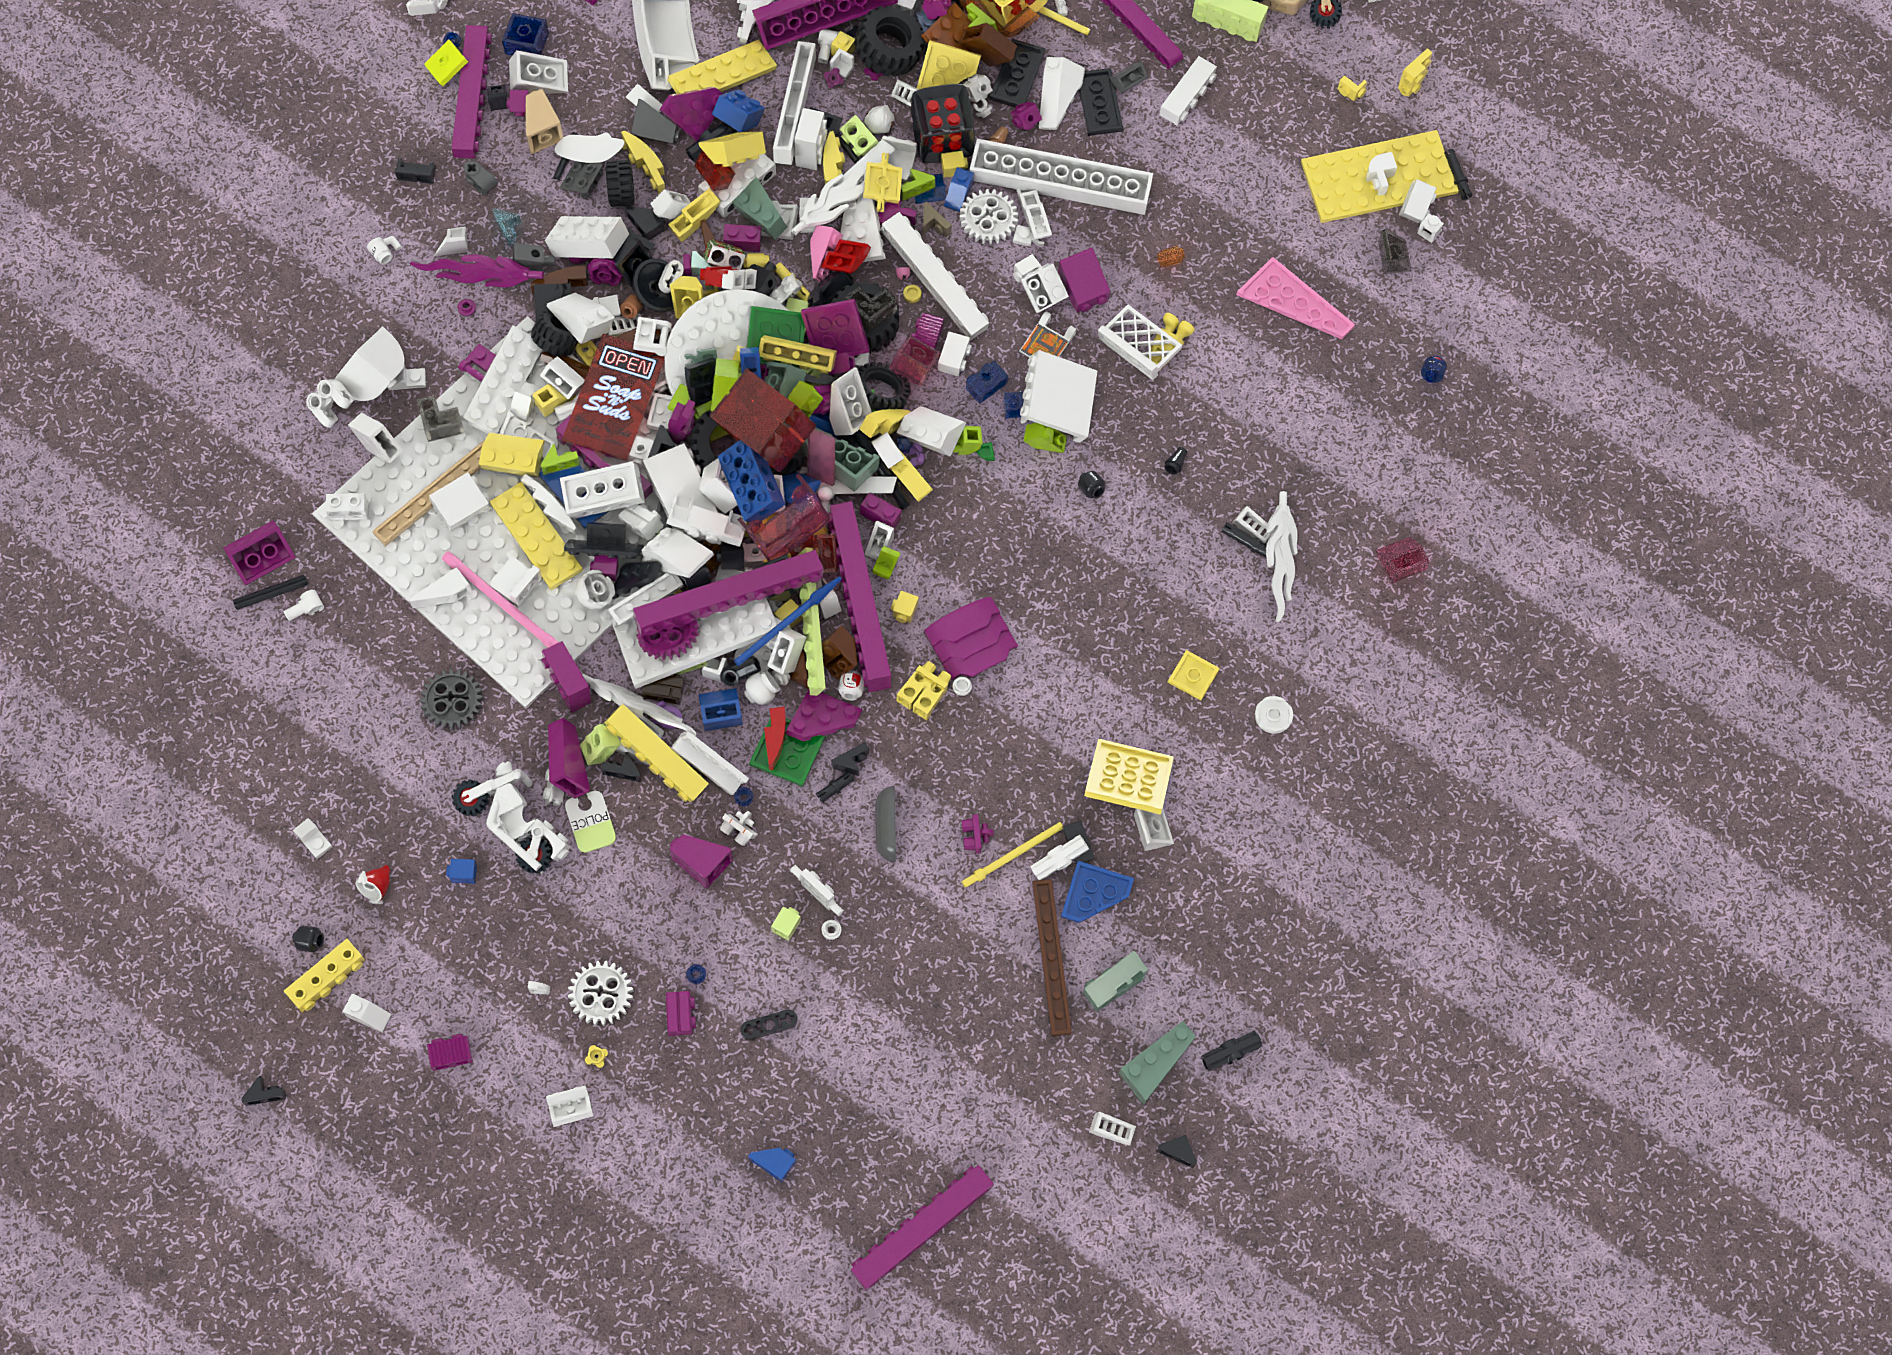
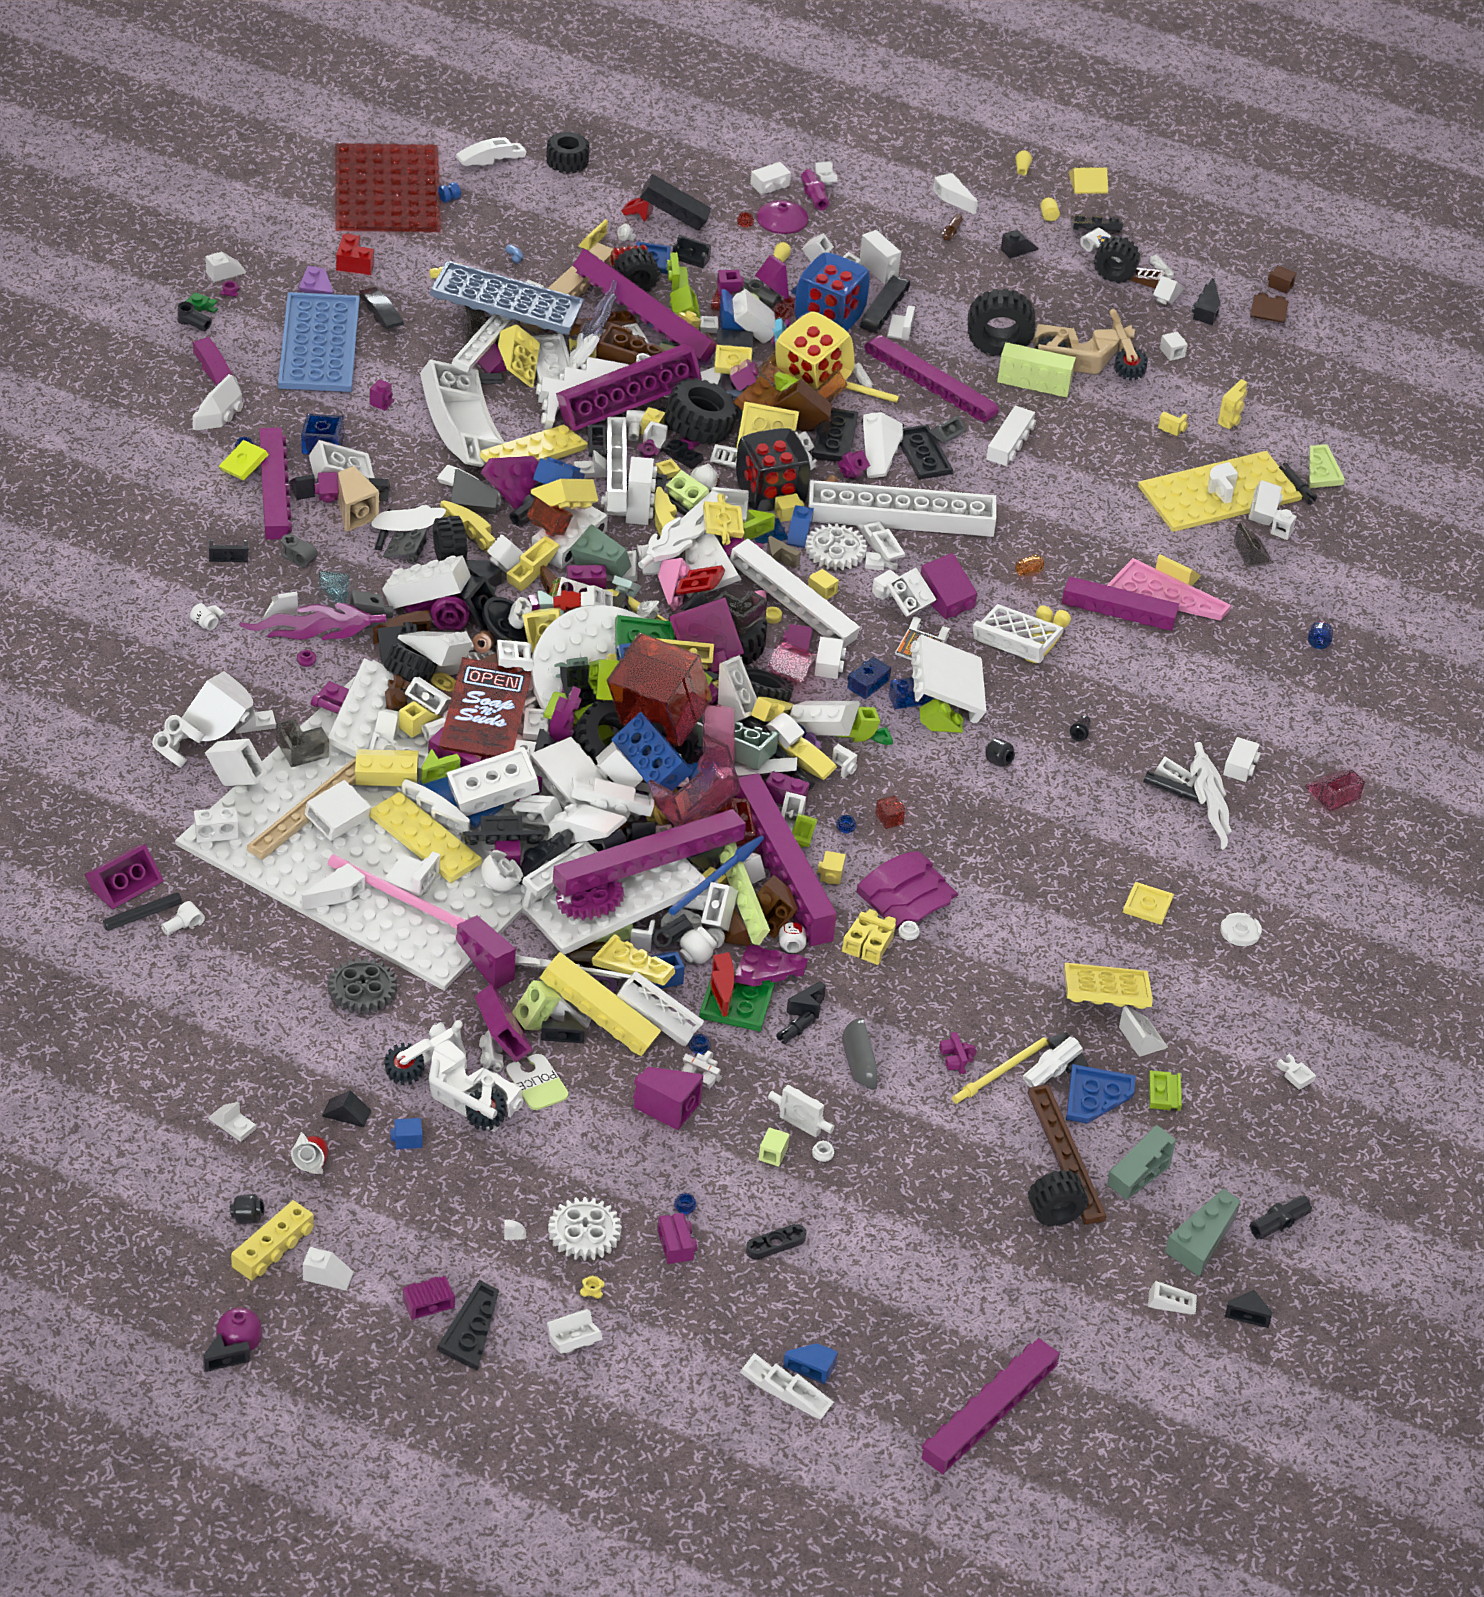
camera: 10 degrees left, 25 degrees down
none -> magenta cylinder [216,1307,263,1350]
none -> black slope [322,1090,371,1127]
none -> black slope [369,478,390,502]
none -> reddish brown plate [385,675,407,711]
none -> black wing [437,1280,499,1370]
none -> white slope [574,450,607,478]
none -> black slope [587,424,607,457]
none -> light yellow wing [592,934,675,986]
none -> light aqua slope [612,576,641,598]
none -> light yellow plate [655,459,681,479]
none -> black slope [662,439,704,469]
none -> white slope [740,1353,833,1420]
none -> light yellow brick [808,569,839,600]
none -> white bracket [832,744,857,778]
none -> clear blue plate [836,815,856,833]
none -> clear red brick [875,795,905,829]
none -> black tyre [1028,1170,1089,1227]
none -> magenta brick [1062,576,1180,631]
none -> lime plate [1149,1070,1182,1111]
none -> light yellow slope [1156,554,1201,586]
none -> white brick [1223,737,1261,782]
none -> white plate [1277,1054,1316,1090]
none -> yellowish green wing [1309,444,1345,488]

